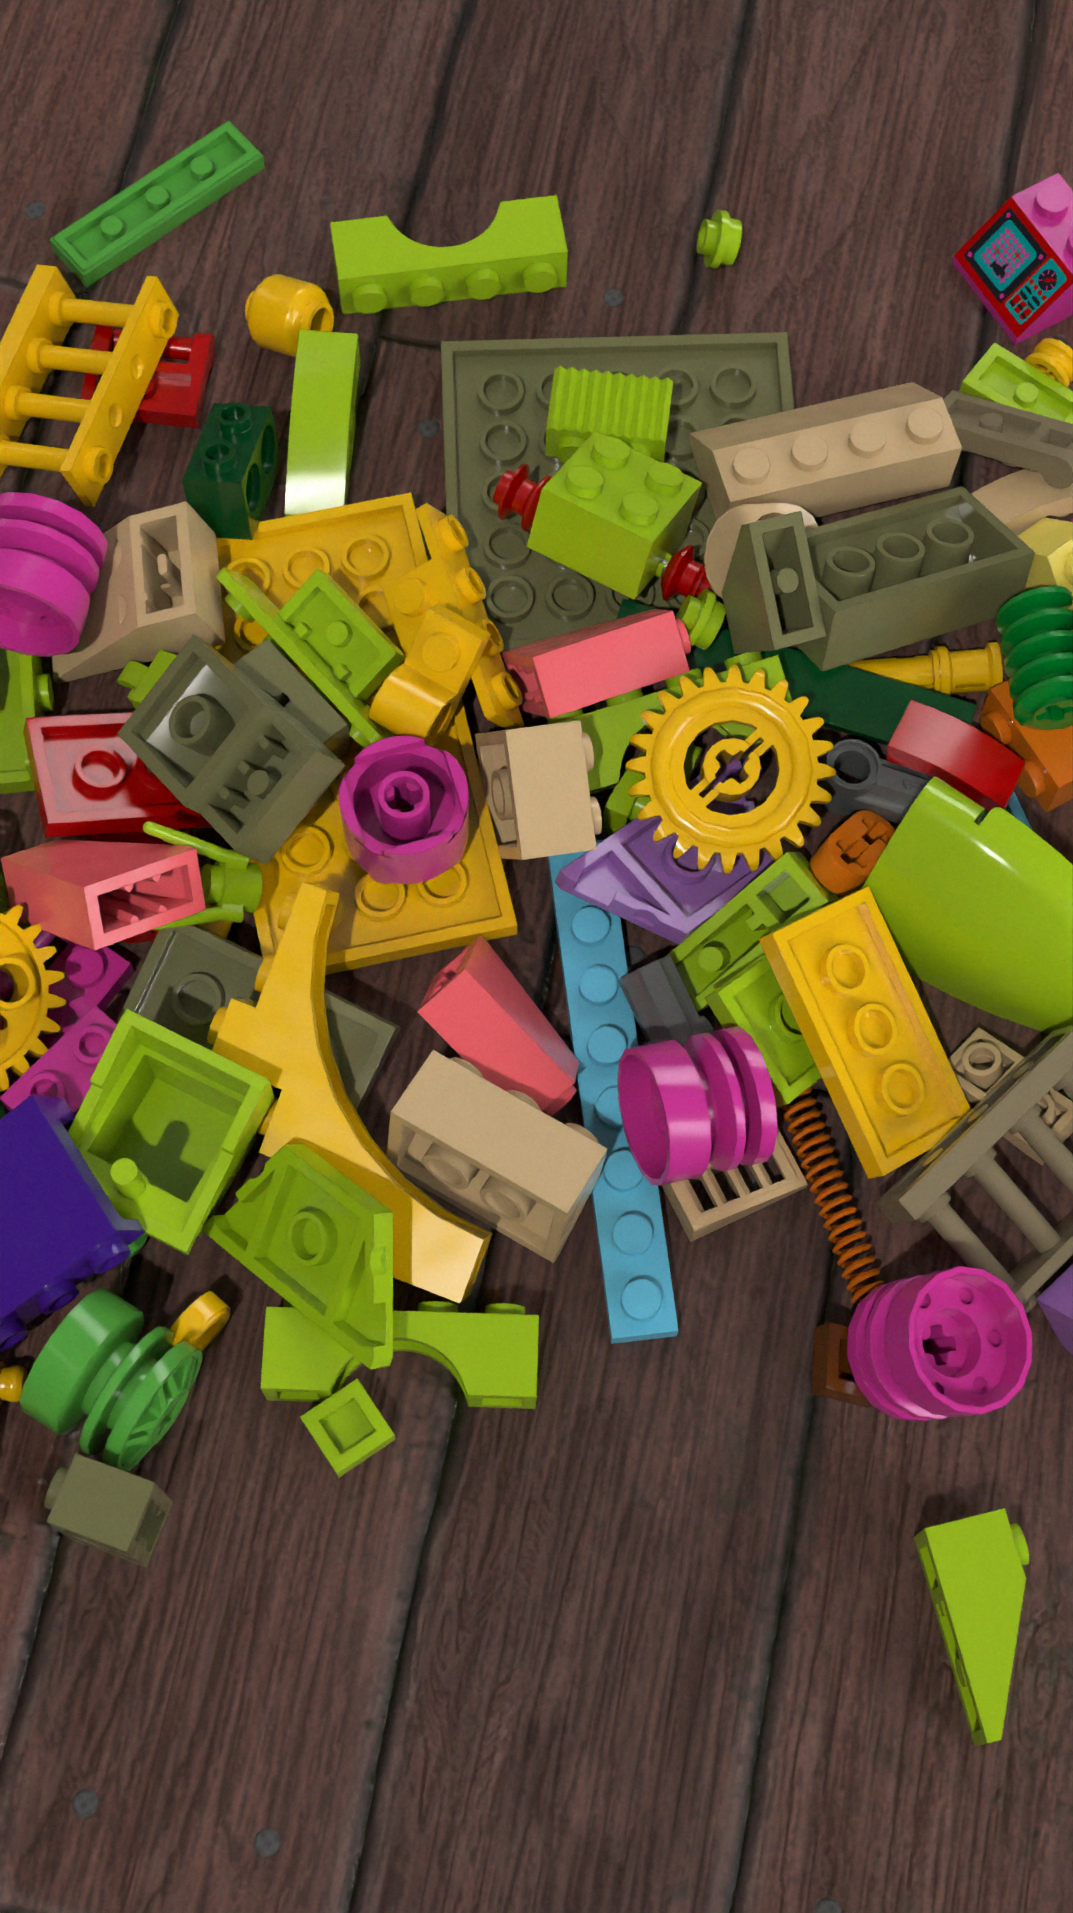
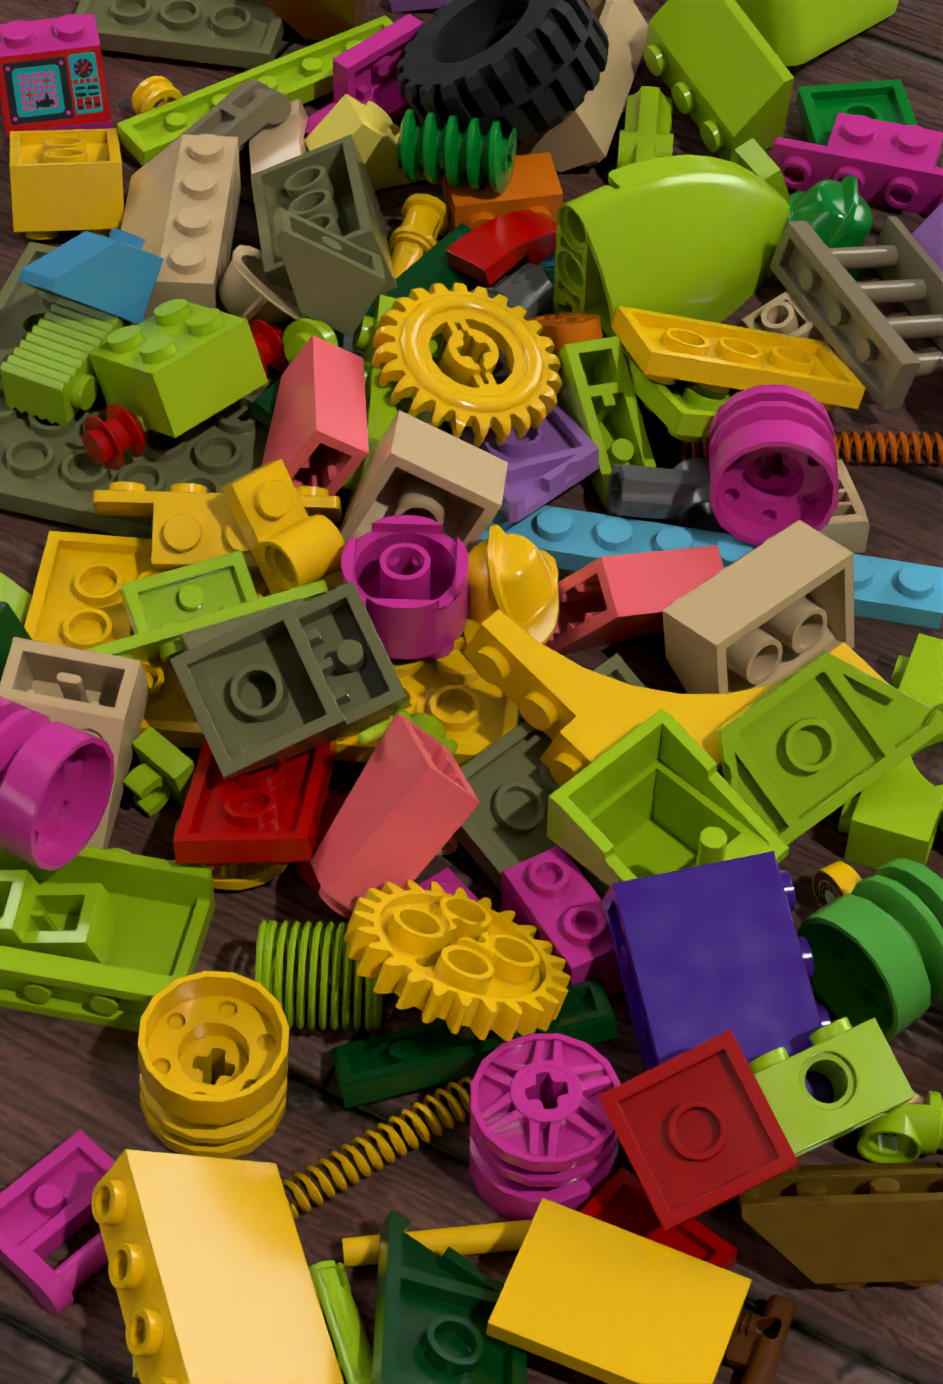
camera: 70 degrees left, 20 degrees down
none -> yellow slope [10,128,124,240]
none -> dark azure slope [18,228,163,324]
none -> yellow piece [463,524,560,646]

